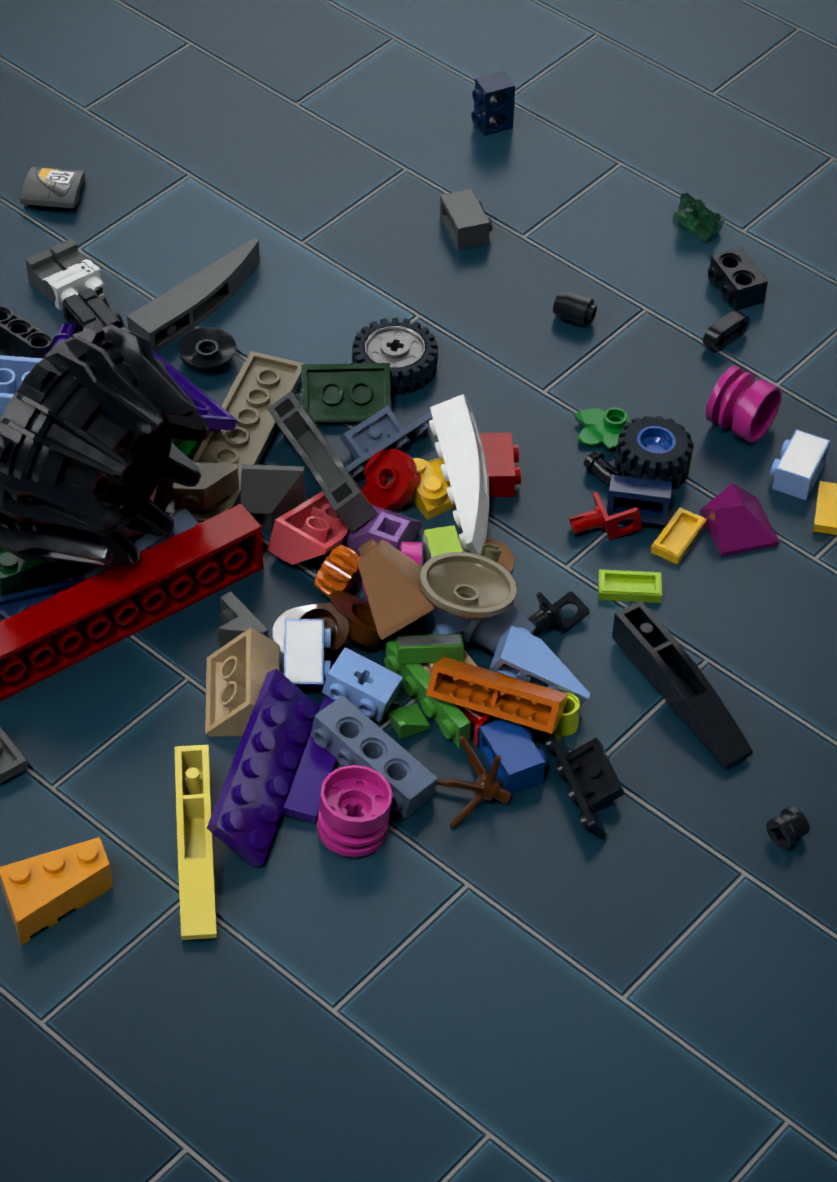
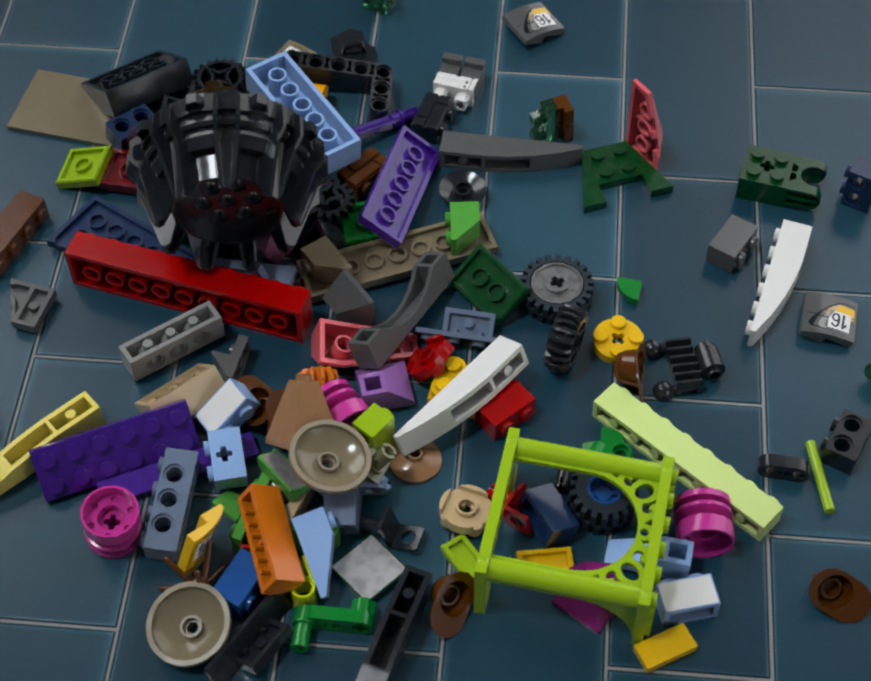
camera: 55 degrees right, 5 degrees up
none -> light grey brick [118,301,225,382]
none -> dark tan dish [146,581,231,667]
none -> yellow slope [177,504,224,575]
none -> green beam [290,597,377,653]
none -> flat silver tile [332,533,405,601]
none -> reddish brown piece [430,571,474,638]
none -> tan plate [439,484,491,537]
none -> bright green slope [445,201,480,255]
none -> lime arch [474,427,679,644]
none -> hips [529,94,574,142]
none -> black gear [543,304,588,374]
none -> dark green wing [582,141,673,213]
none -> yellow plate [592,315,644,364]
none -> yellowish green brick [592,382,784,542]
none -> light blue slope [604,536,694,580]
none -> reddish brown piece [614,343,645,402]
none -> green tile [617,277,642,305]
none -> coral wedge [625,78,663,171]
none -> black gear [644,337,703,401]
none -> dark green brick [735,144,828,210]
none -> white slope [745,219,813,347]
none -> dark grey slope [799,292,858,348]
none -> lime bar [805,440,835,514]

